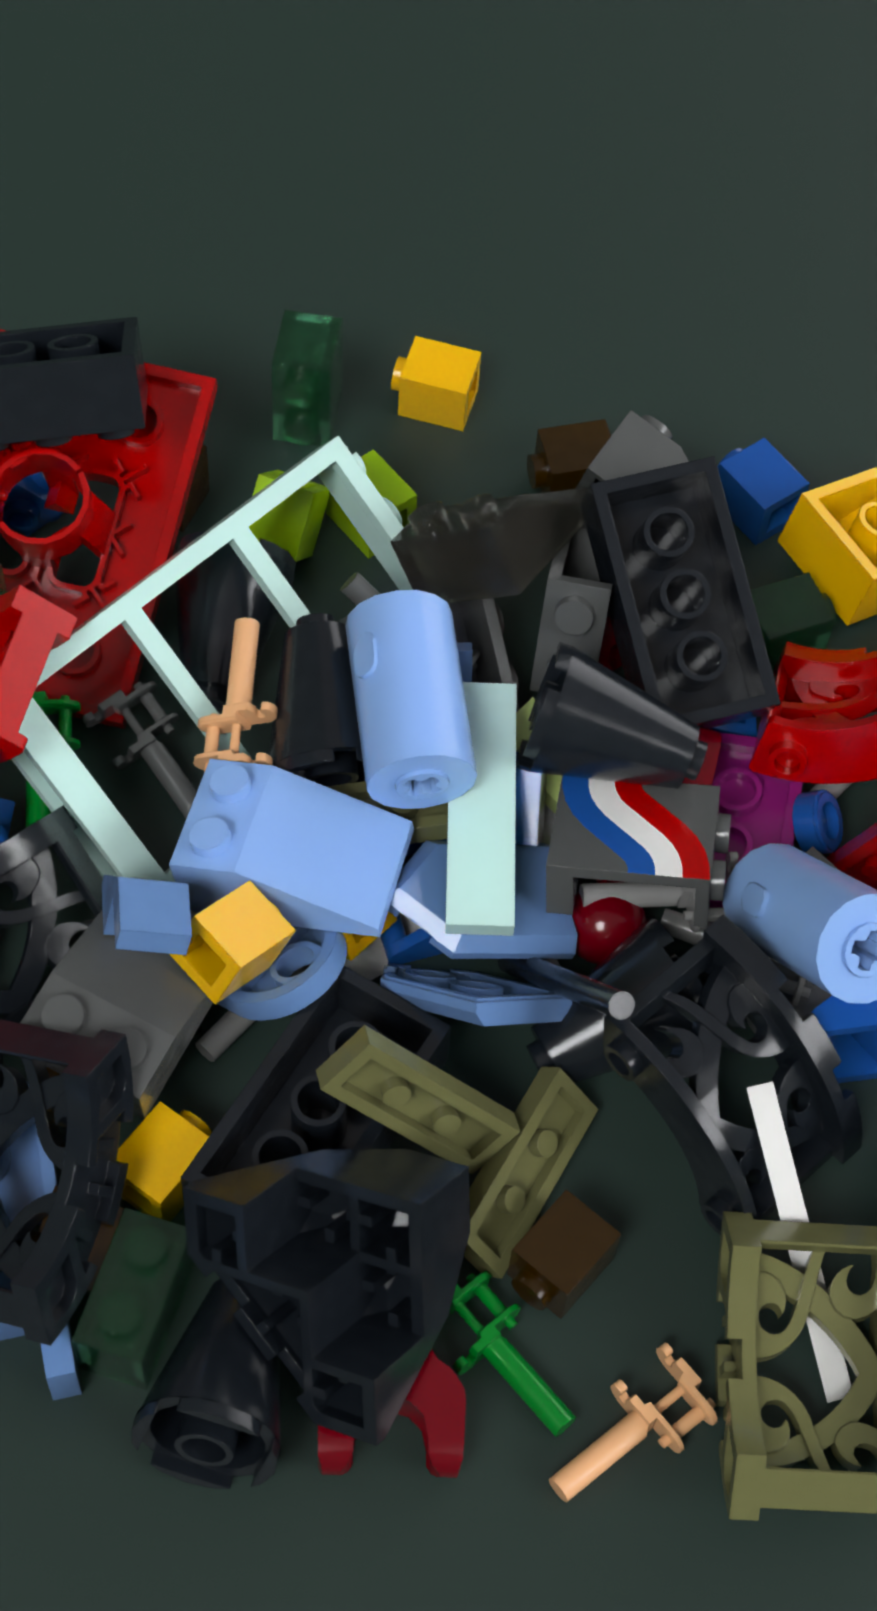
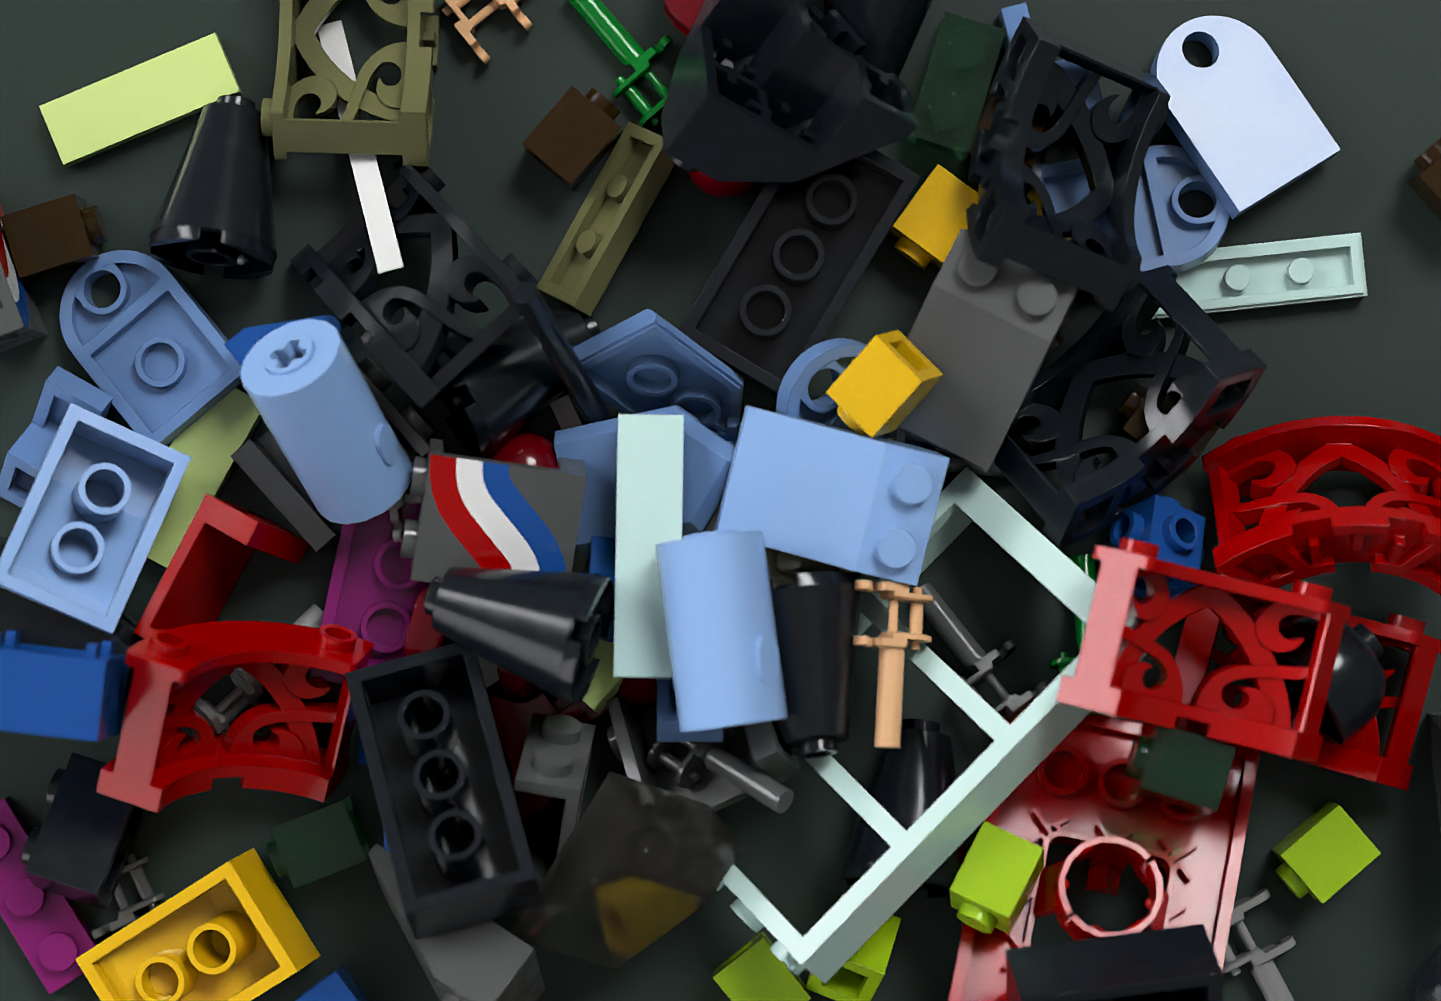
camera: 175 degrees left, 30 degrees up
medium blue slope [102,875,192,955] -> none
olive plate [316,1025,521,1174] -> none
blue tile [792,789,843,854] -> none
none -> lime brick [950,821,1044,934]

